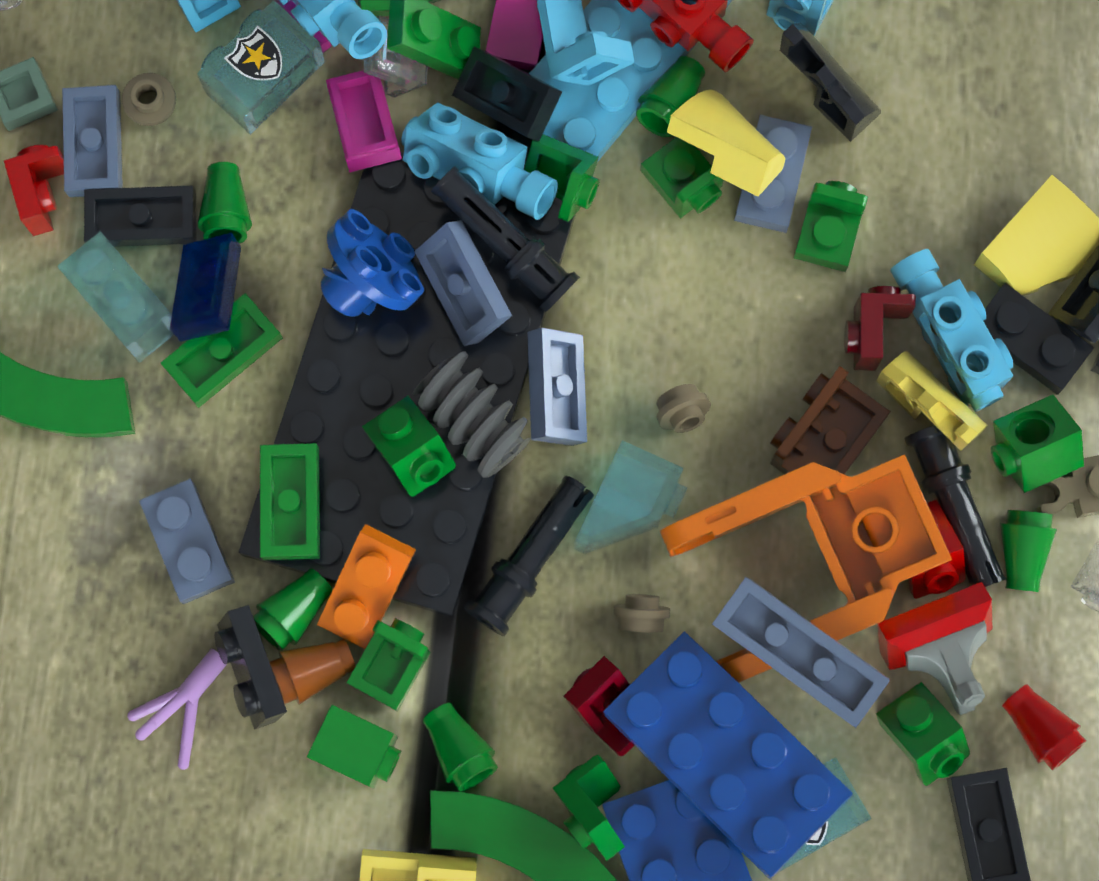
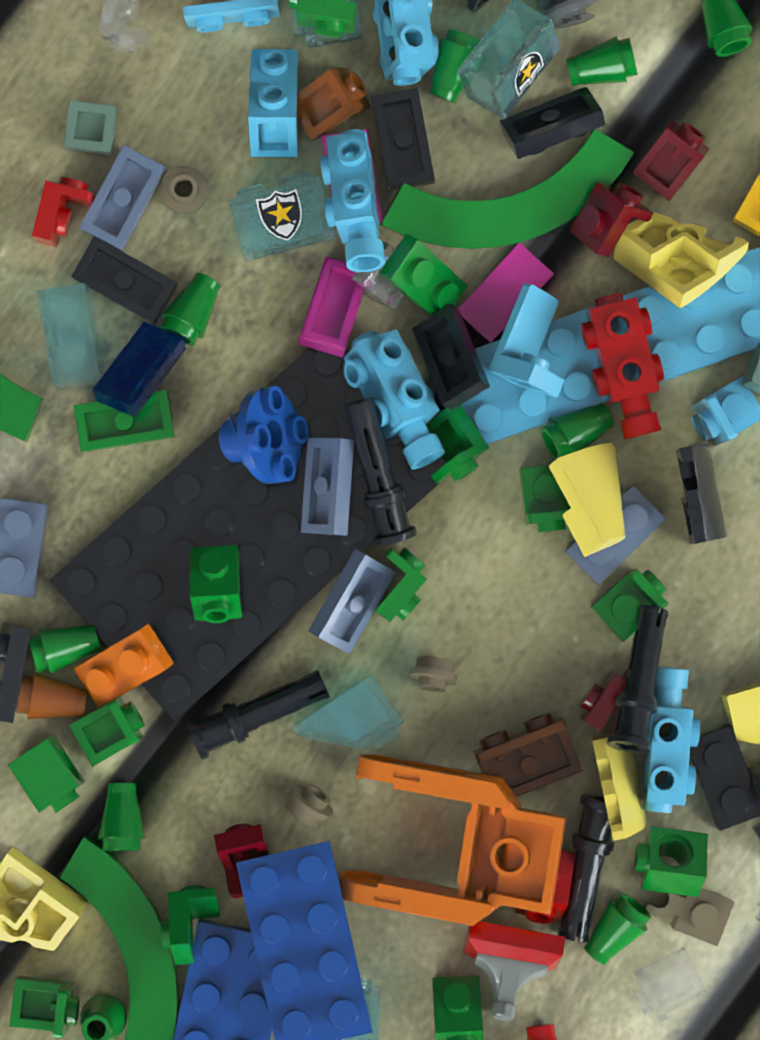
camera: 30 degrees right, 10 degrees up
green plate [260,443,320,560] -> none
dark grey piece [413,351,531,478] -> none
sand blue plate [712,577,890,728] -> none
none -> green bracket [375,547,427,622]
none -> black pin [607,605,668,754]

